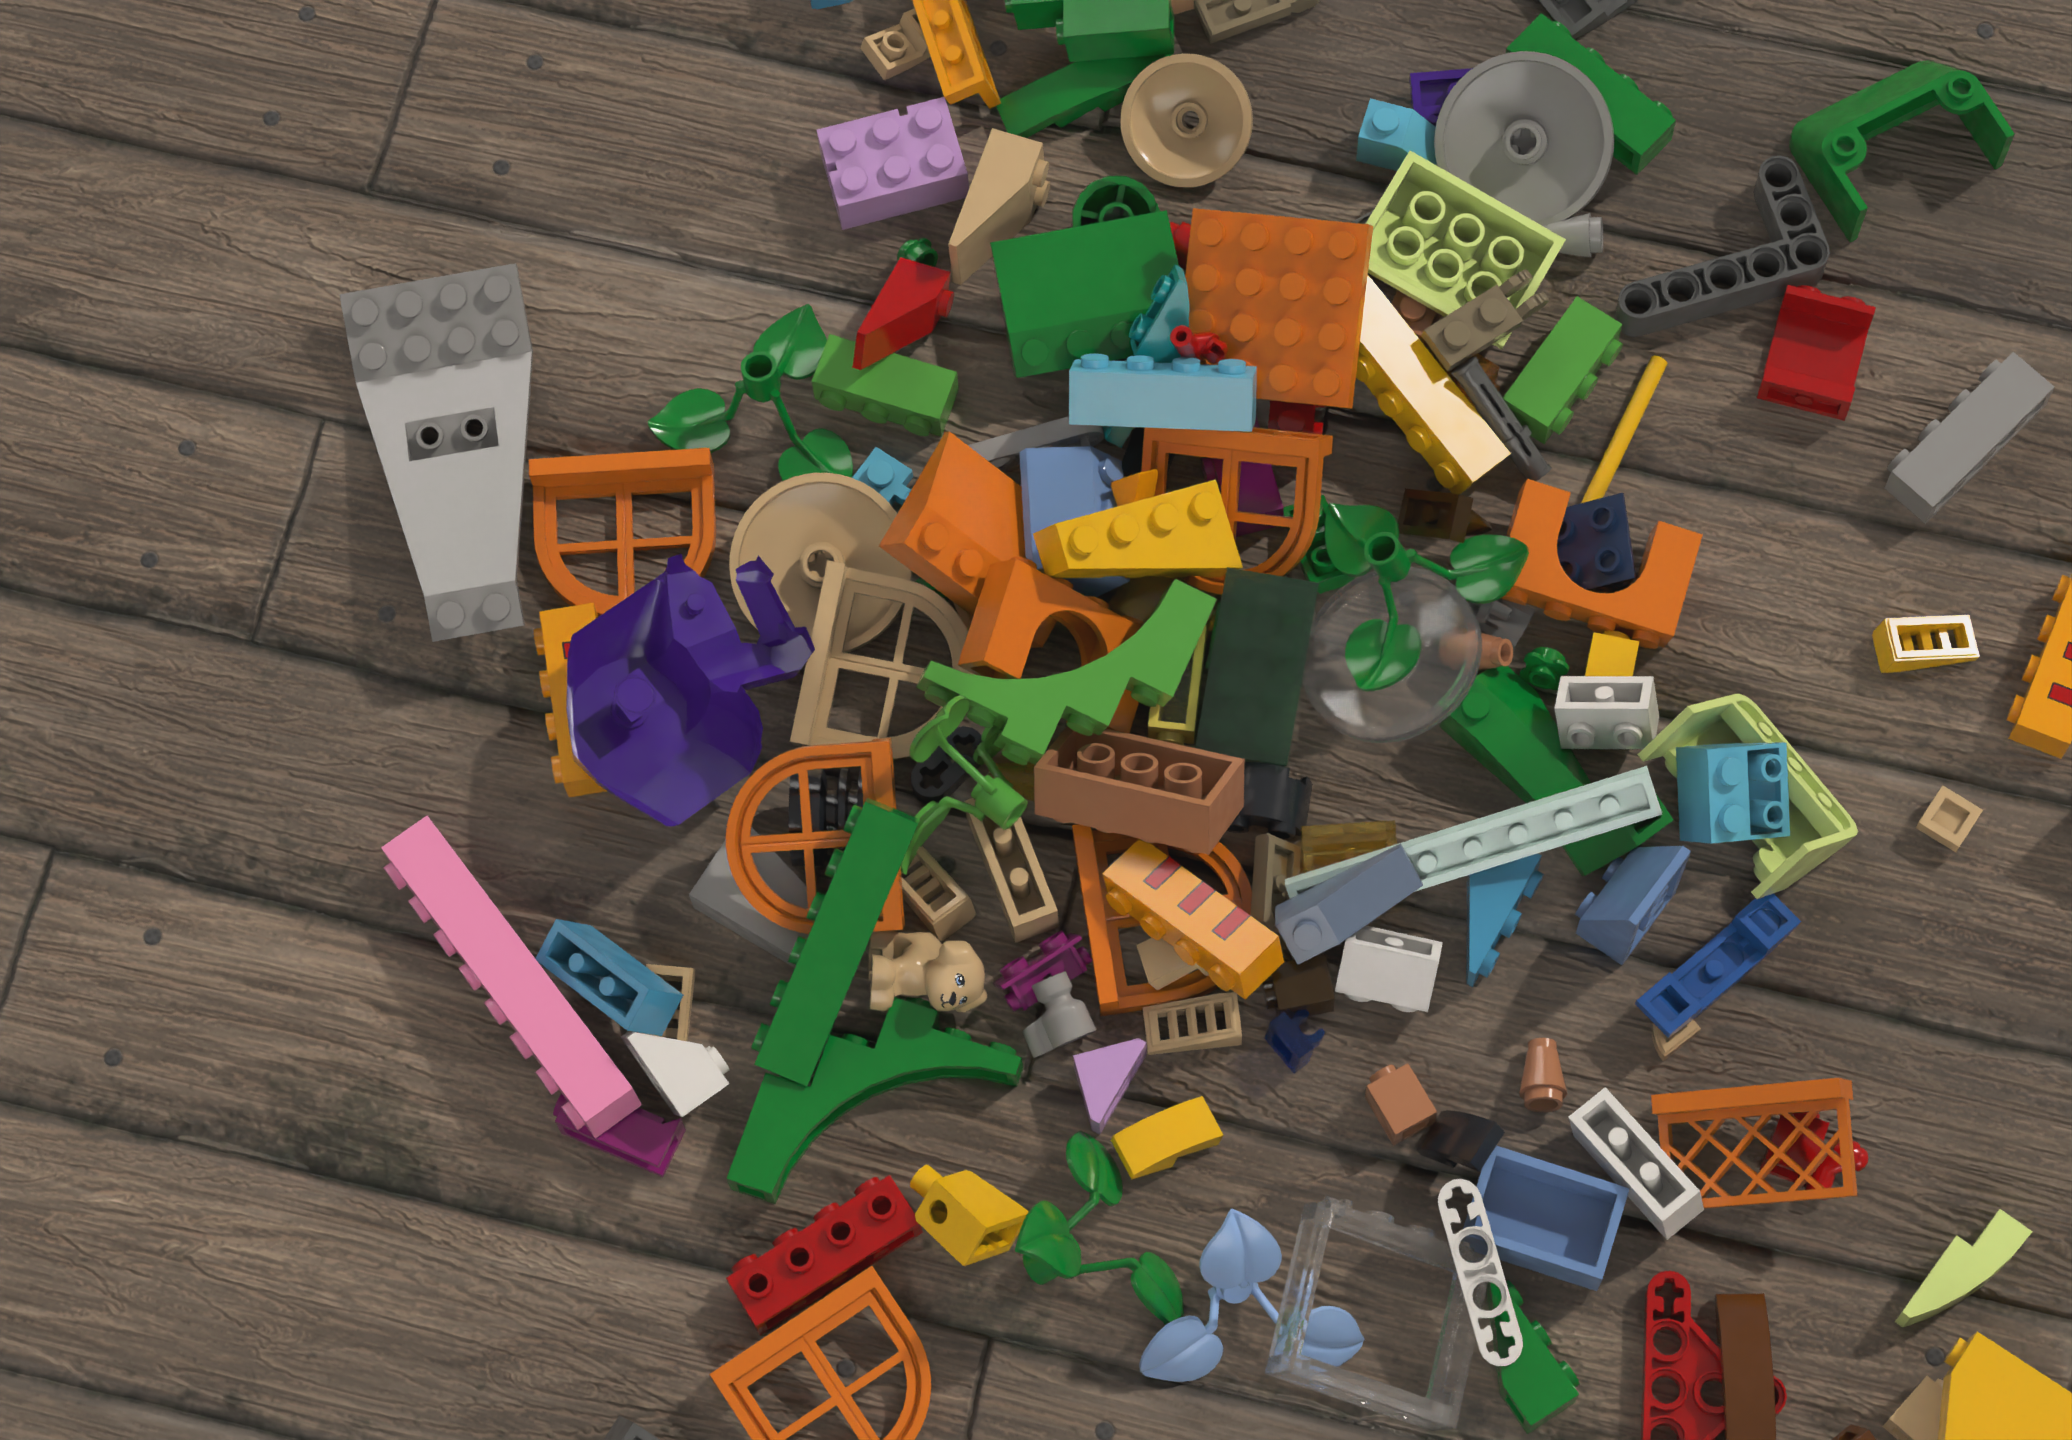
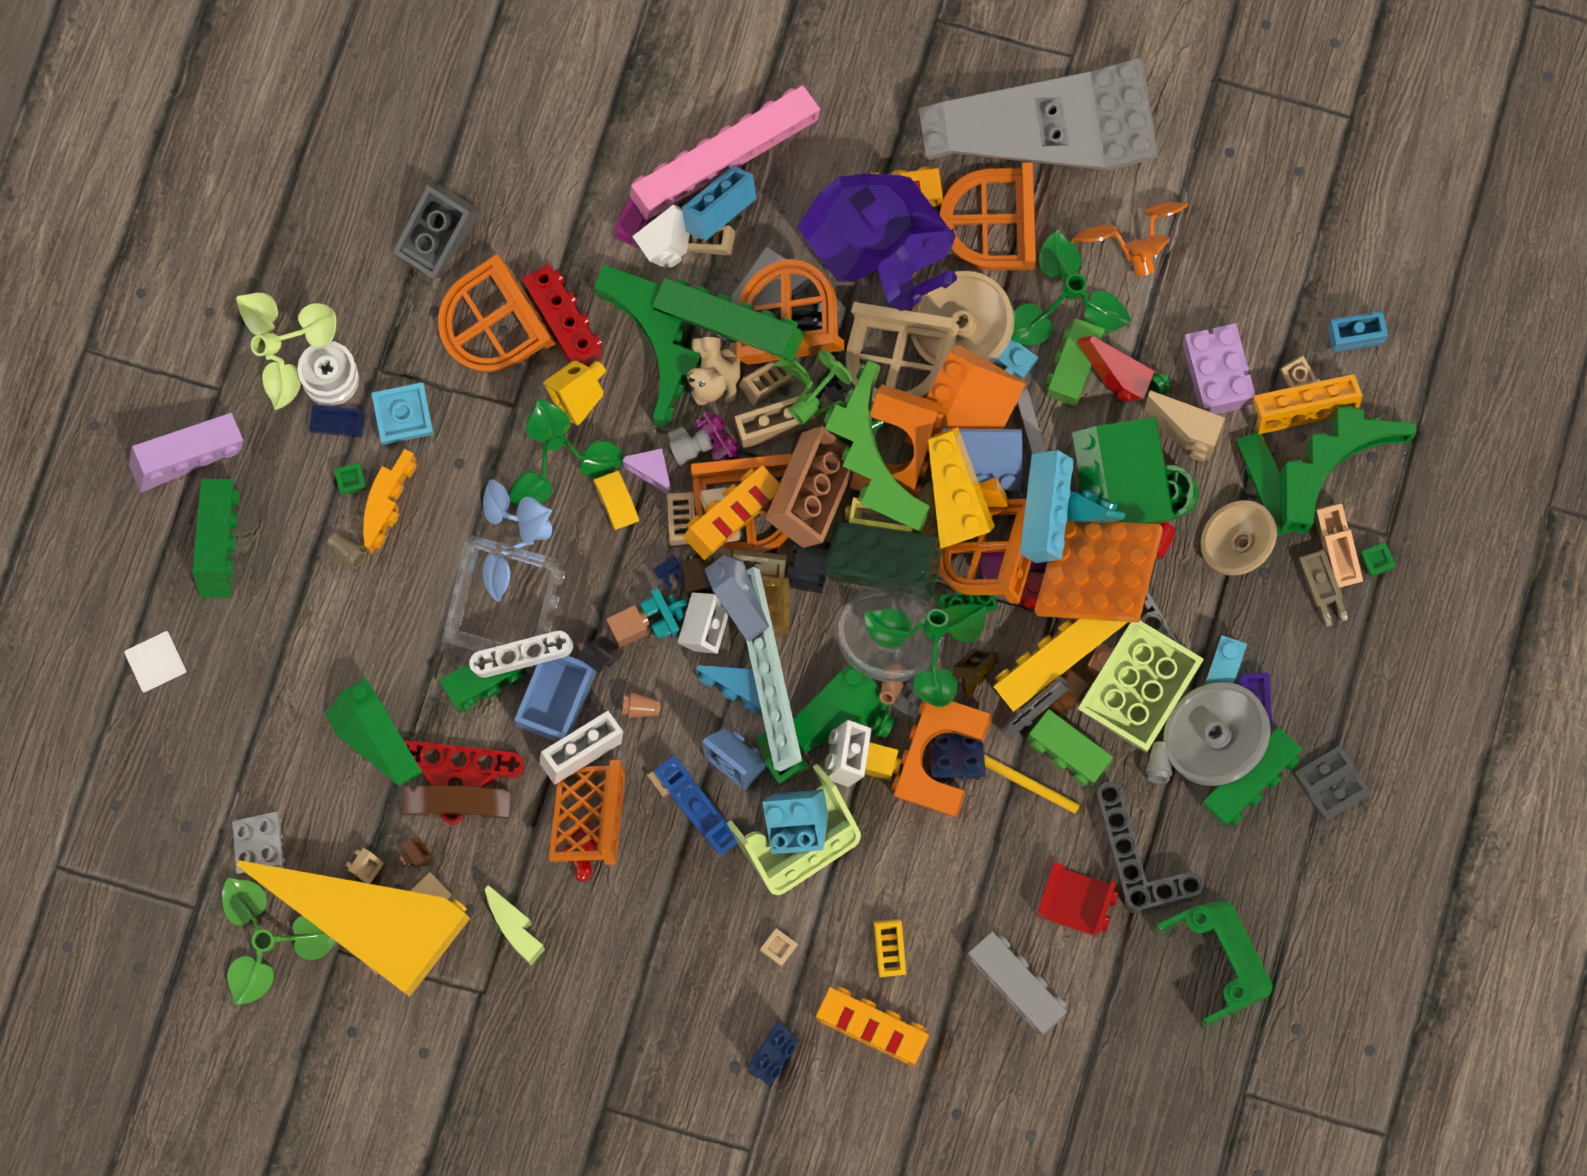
camera: 90 degrees right, 5 degrees up
red arm [1170,325,1228,364] -> none
dark tan hinge [1421,269,1549,371] -> none
none -> teal hips [640,588,688,640]
none -> orange plant [1071,202,1189,276]

